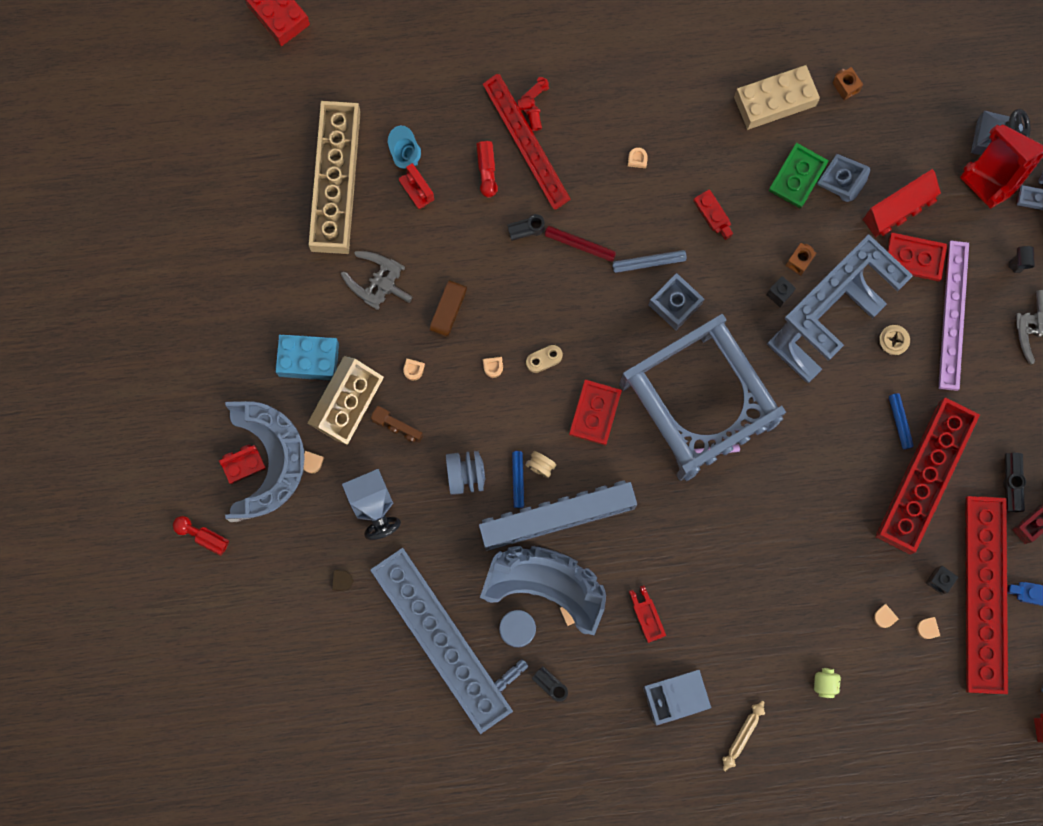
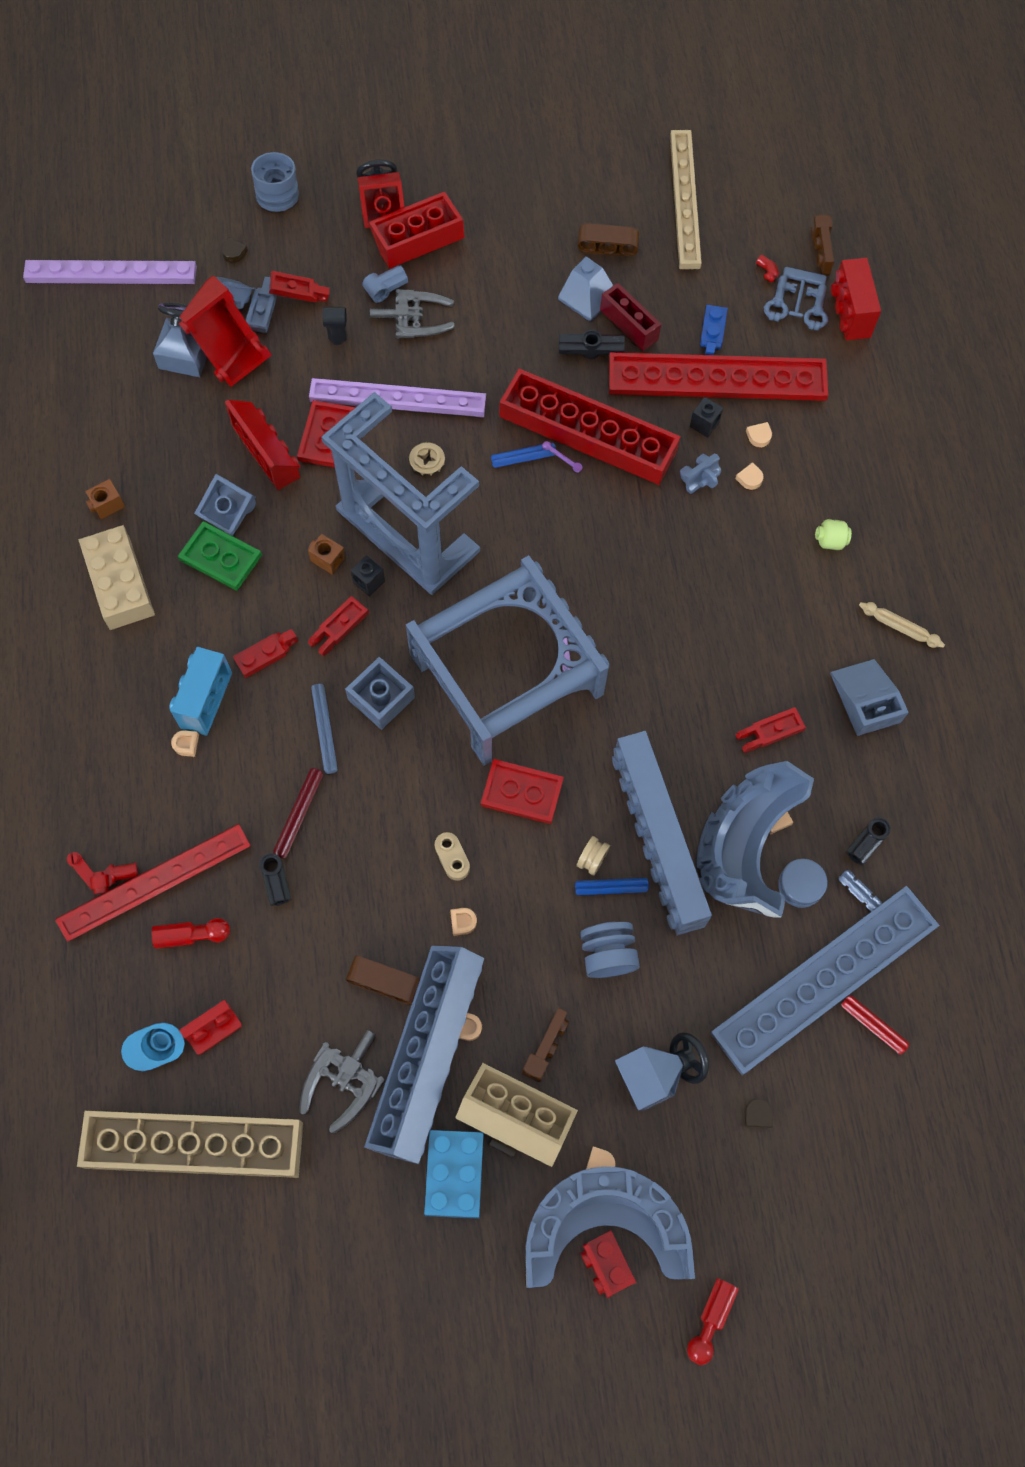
camera: 90 degrees left, 10 degrees down
none -> dark azure brick [170,647,232,736]
none -> red hinge [308,596,369,656]
none -> sand blue brick [364,946,484,1164]
none -> medium lavender hinge [542,441,582,473]
none -> sand blue hips [680,453,721,494]
none -> red axle [841,995,910,1054]

